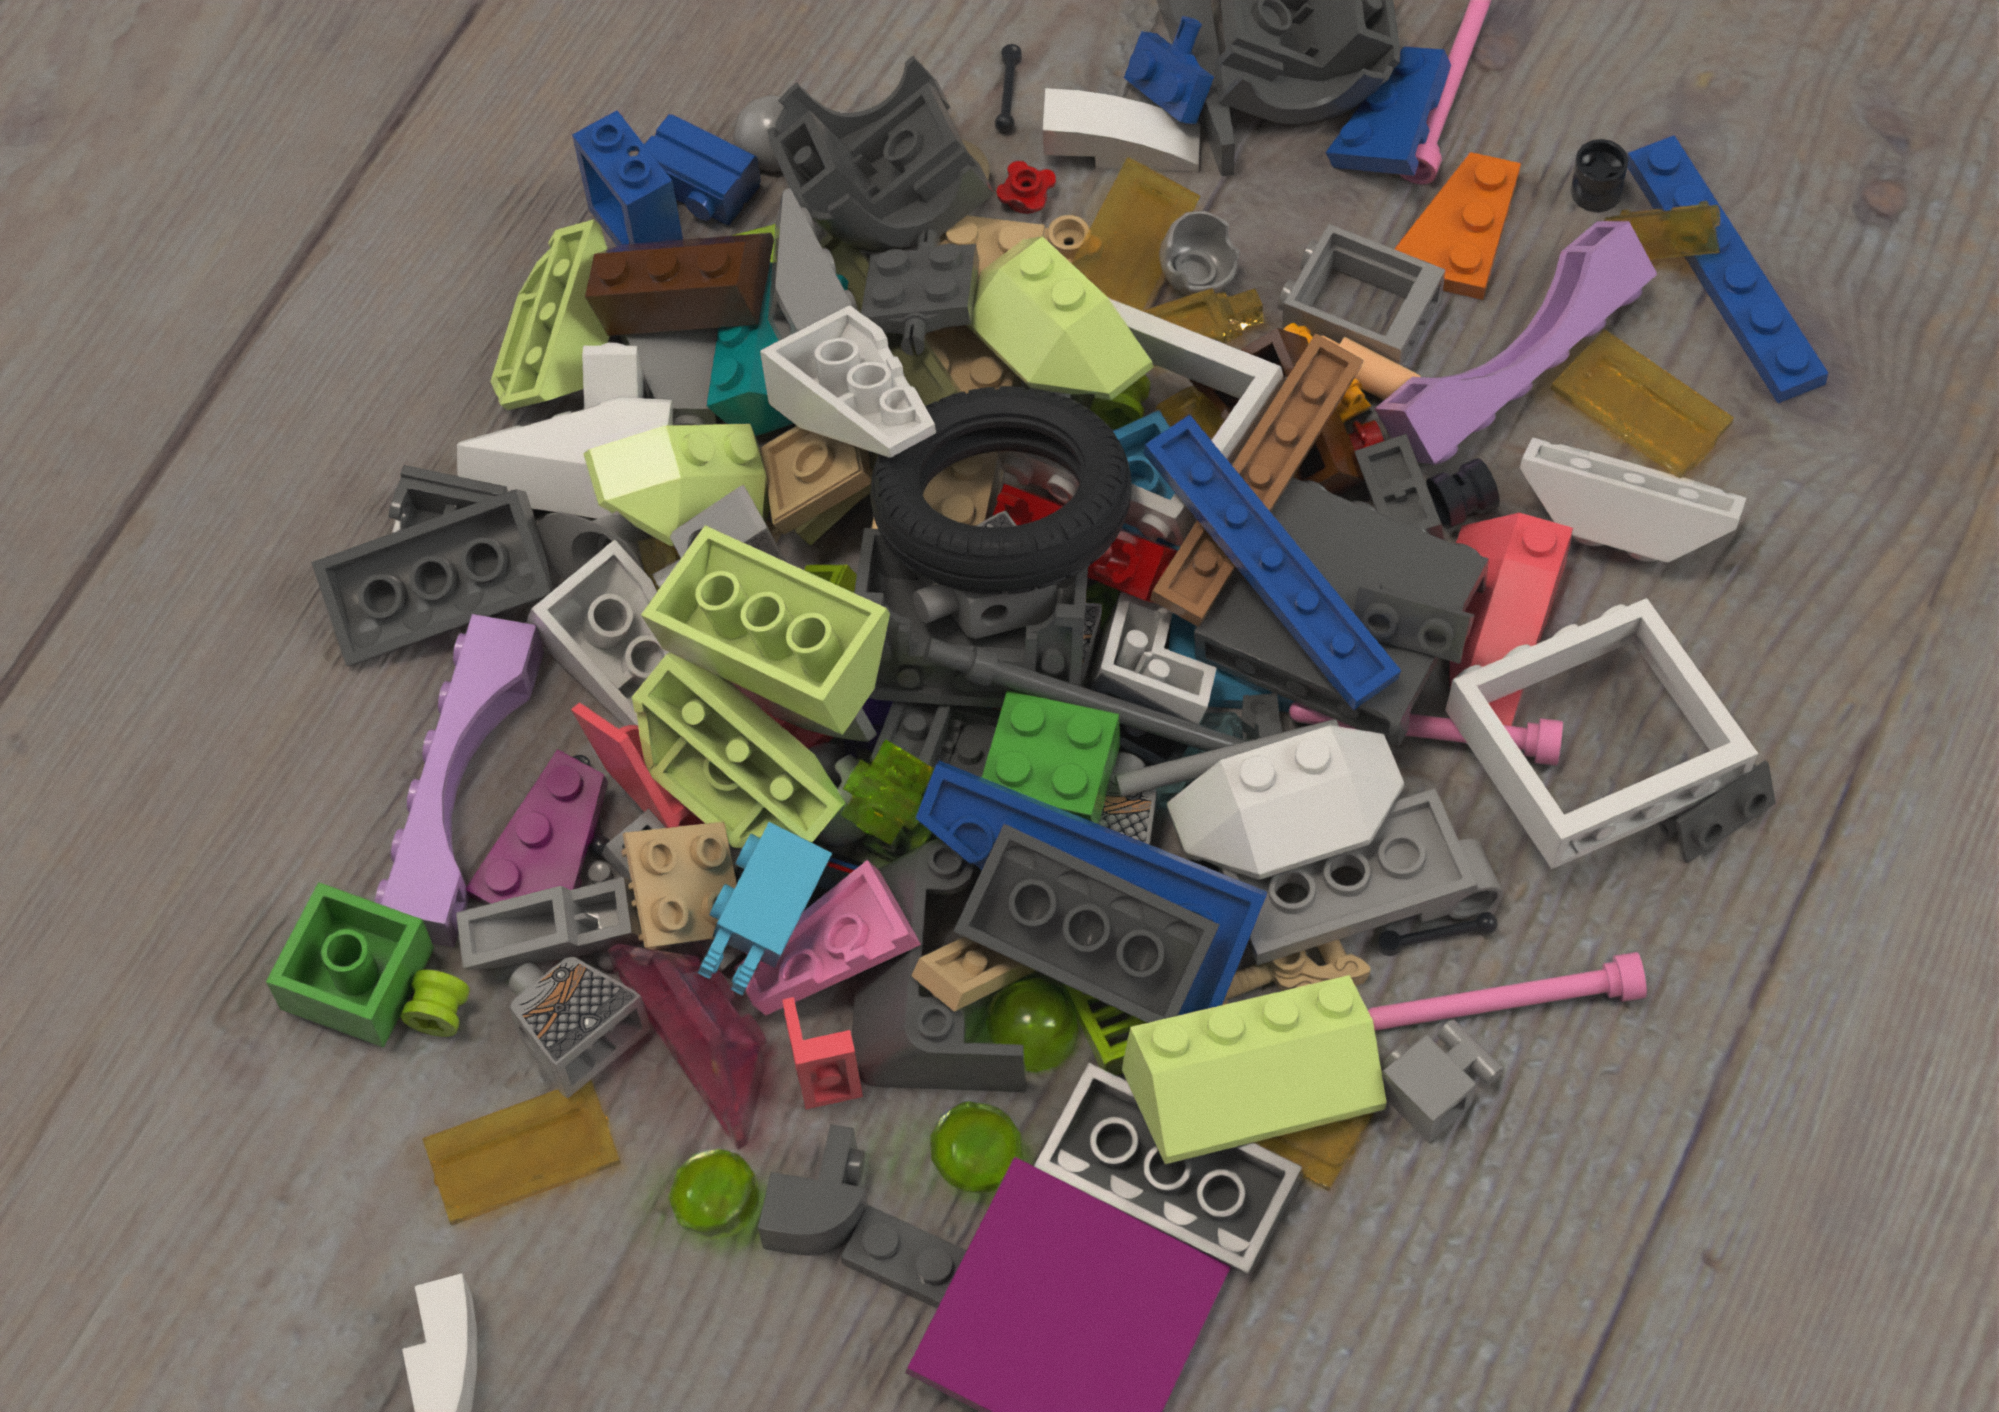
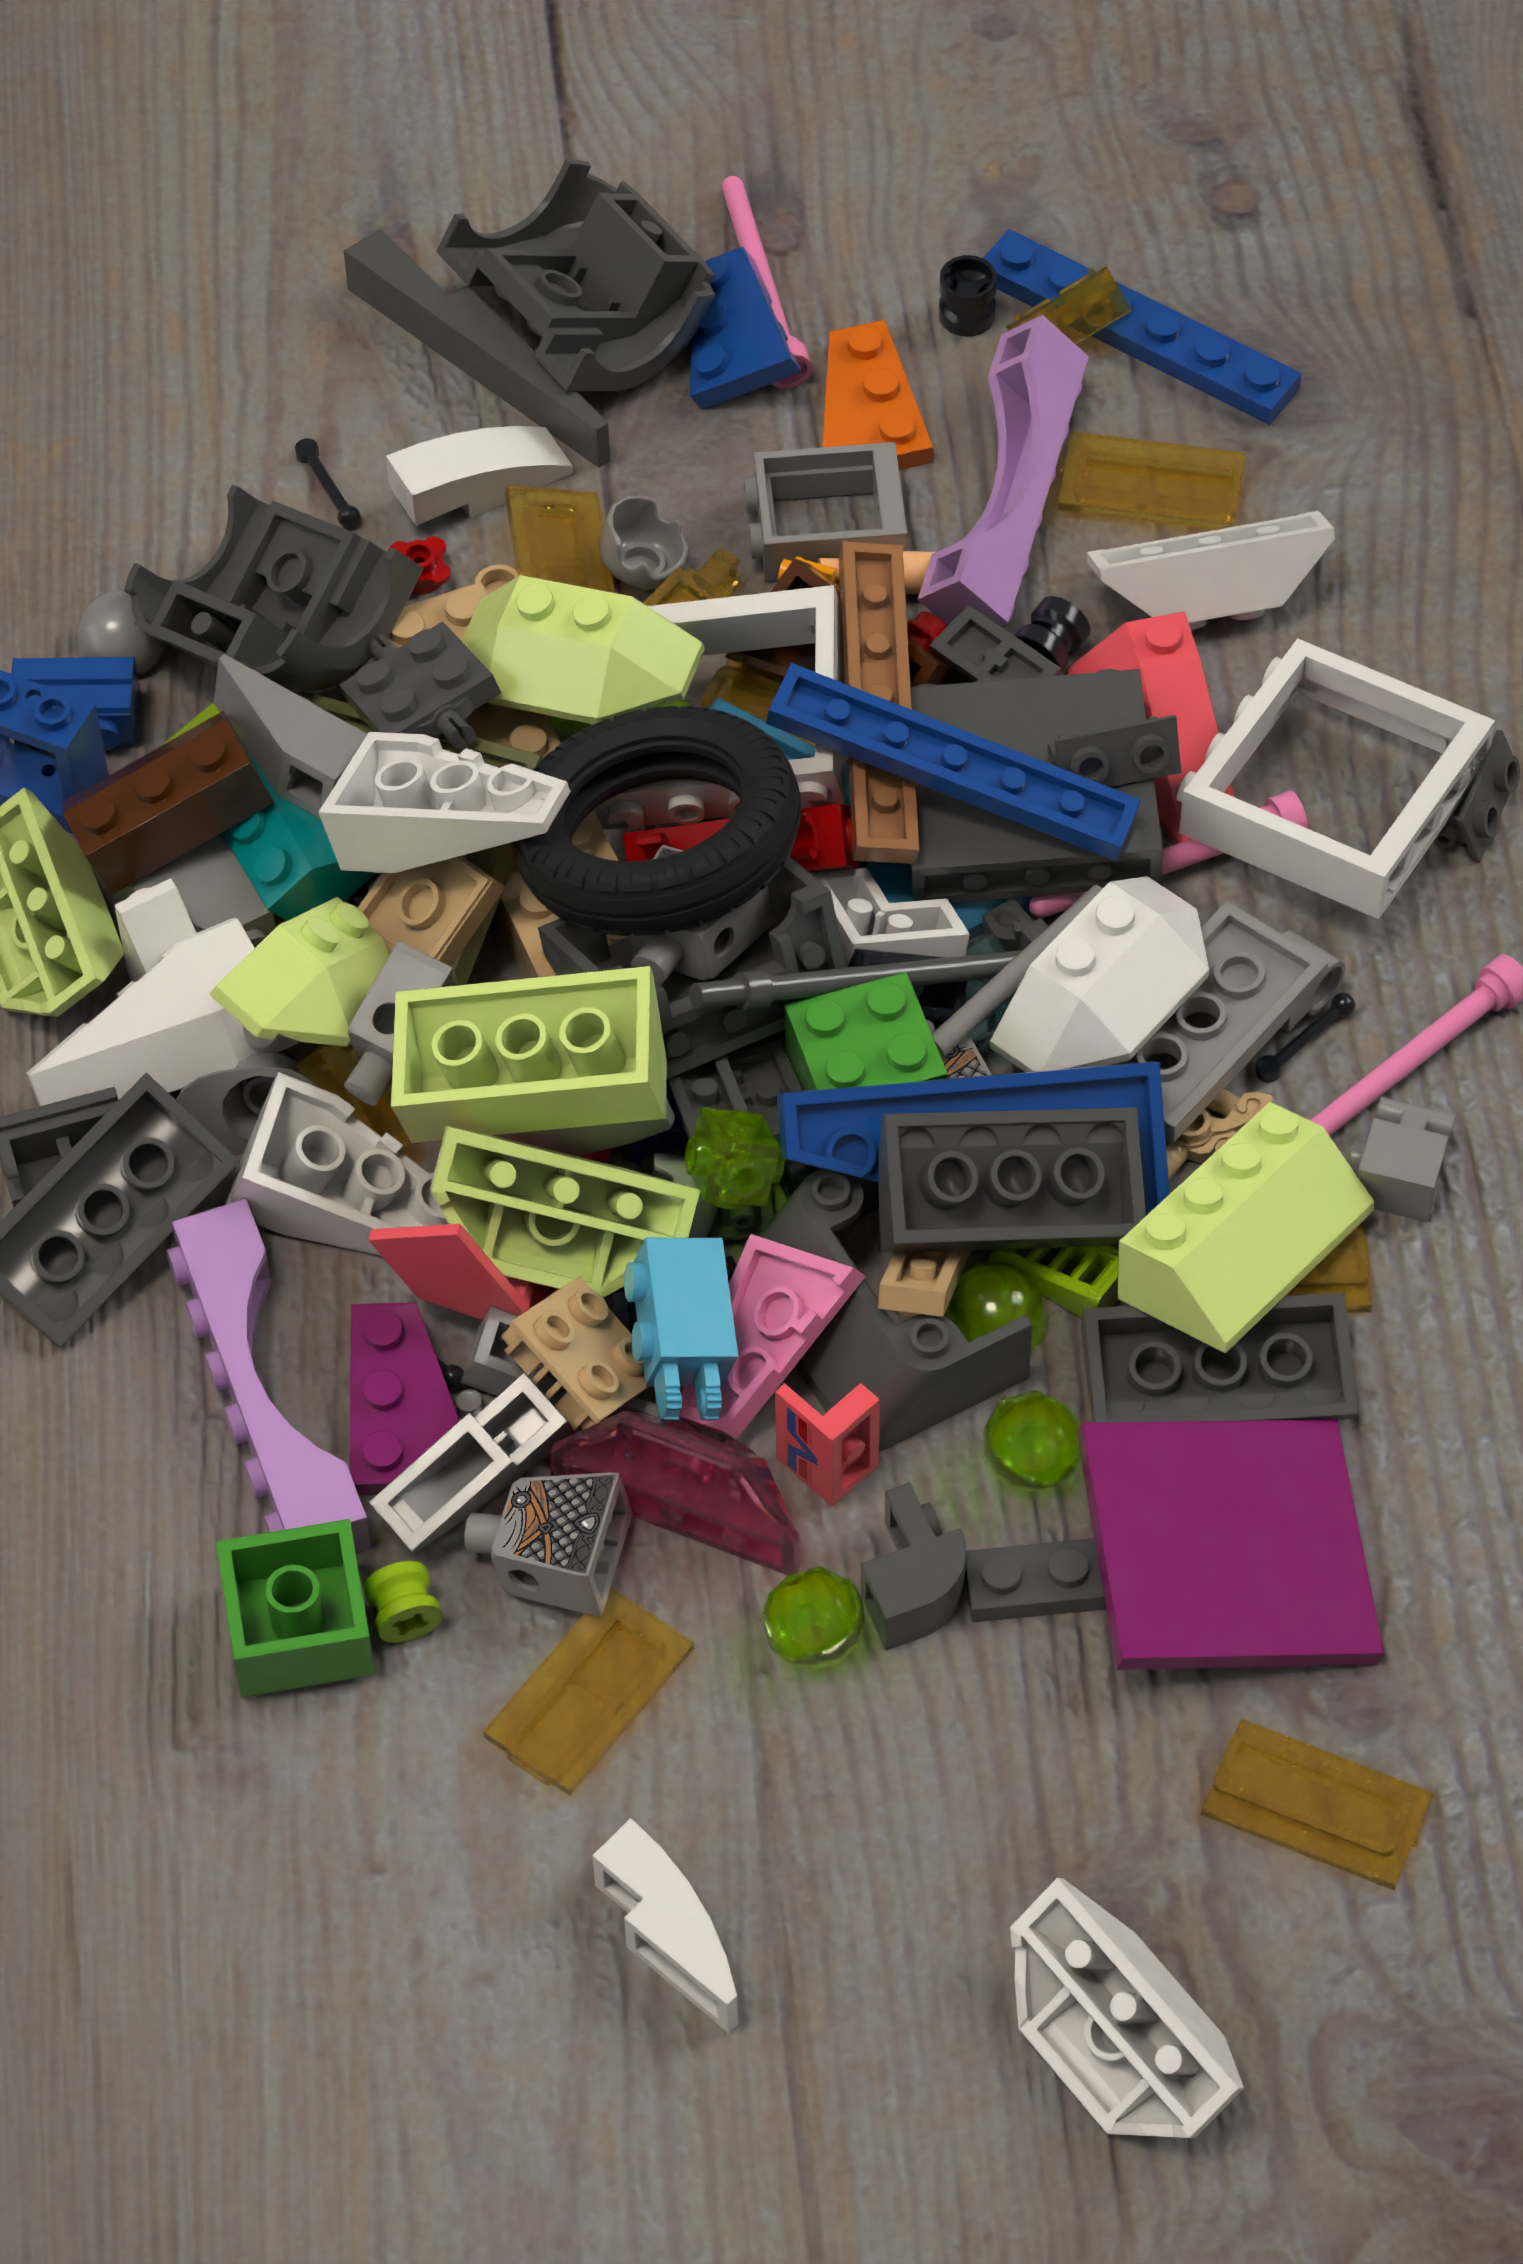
camera: 35 degrees left, 5 degrees down
blue plate [1124,16,1214,124] -> none

